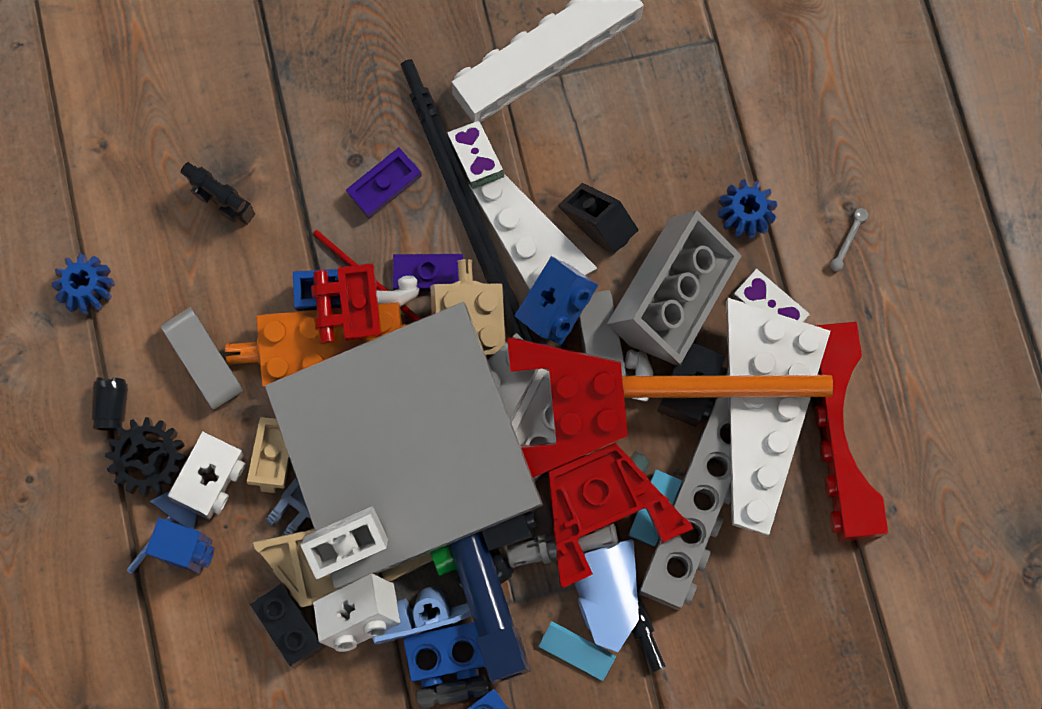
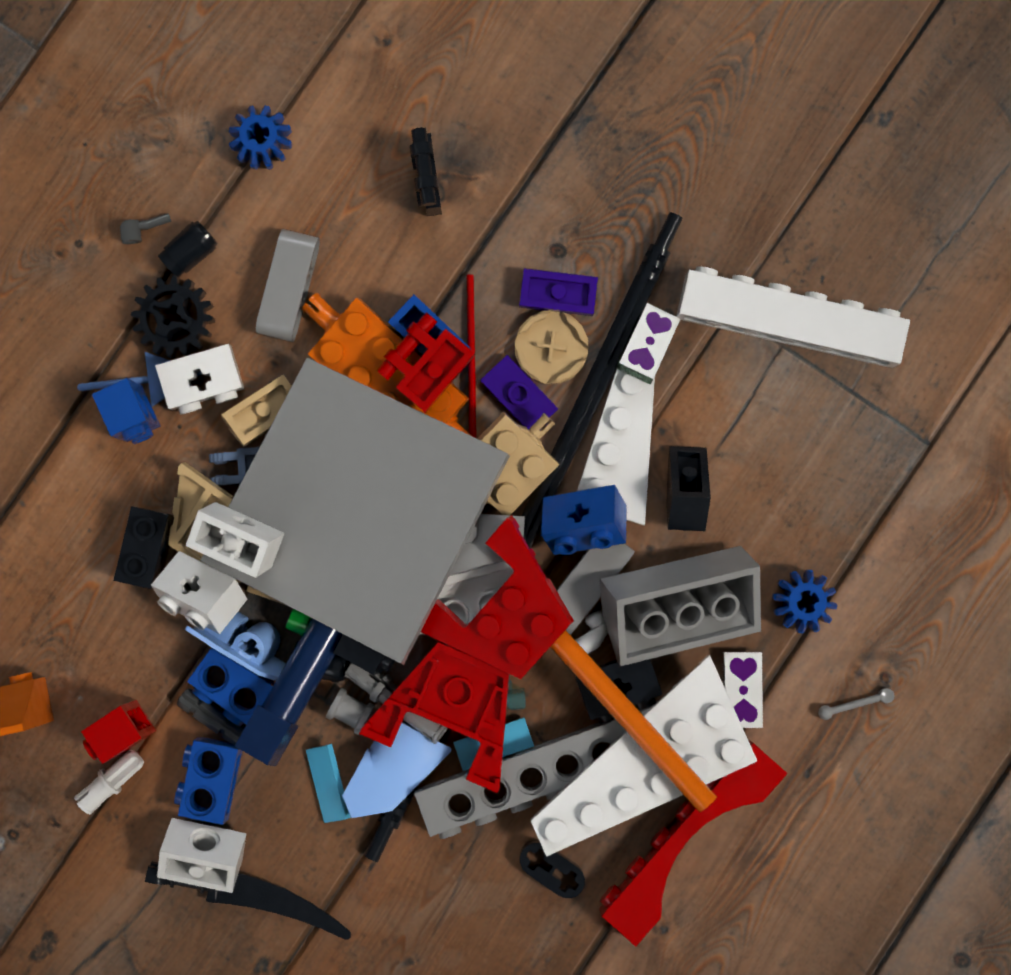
camera: 45 degrees right, 10 degrees up
white arm [377,276,419,307] -> none
none -> dark grey hand [120,213,171,244]
none -> light grey bush [326,688,375,735]
none -> tan tile [515,310,588,385]
none -> black beam [520,840,585,898]

